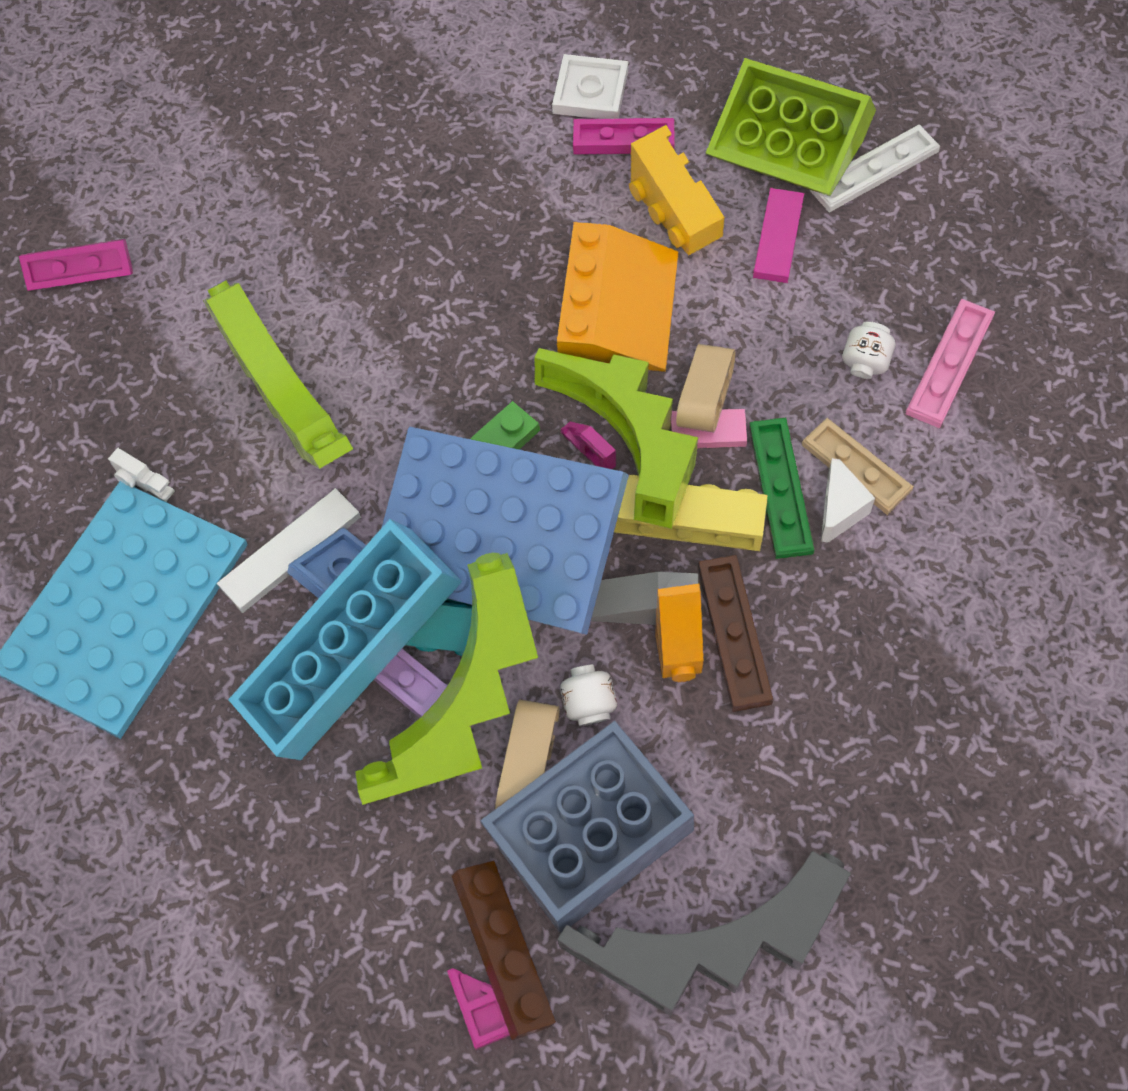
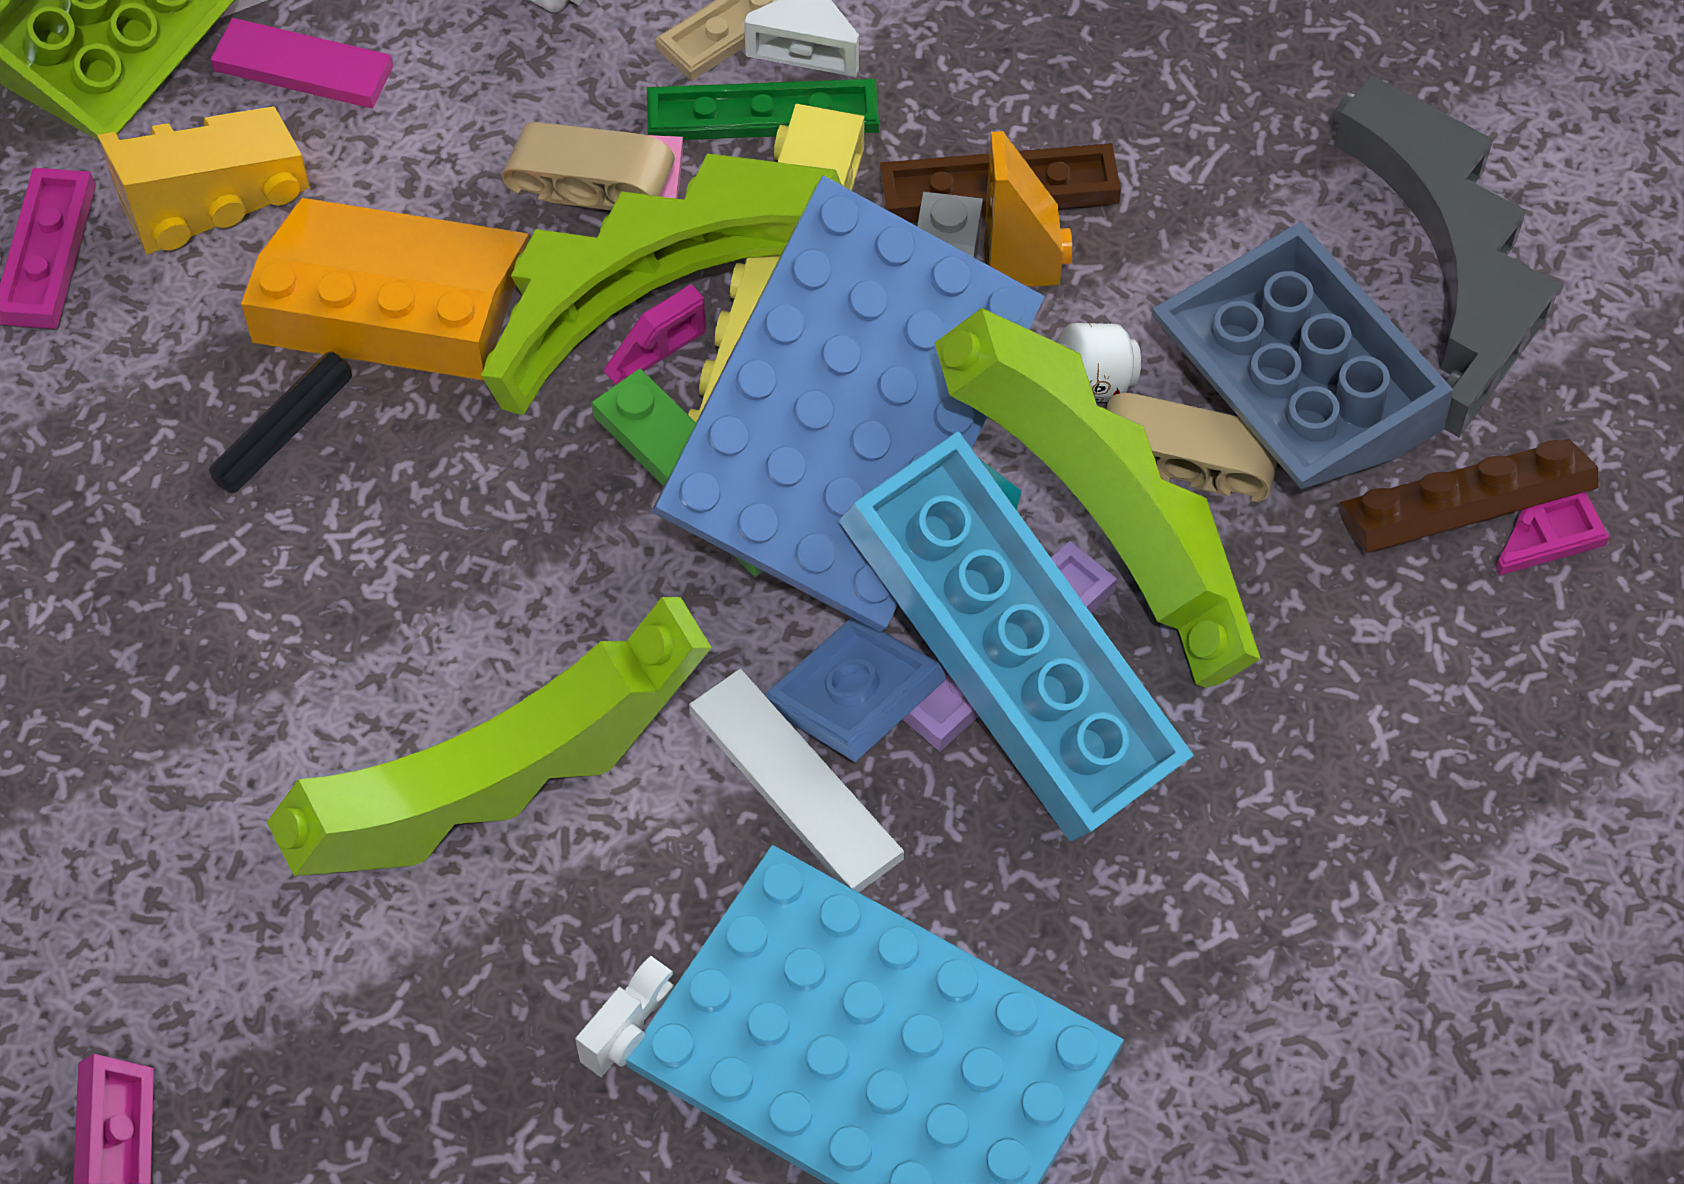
camera: 90 degrees left, 5 degrees down
none -> black axle [209,351,352,493]

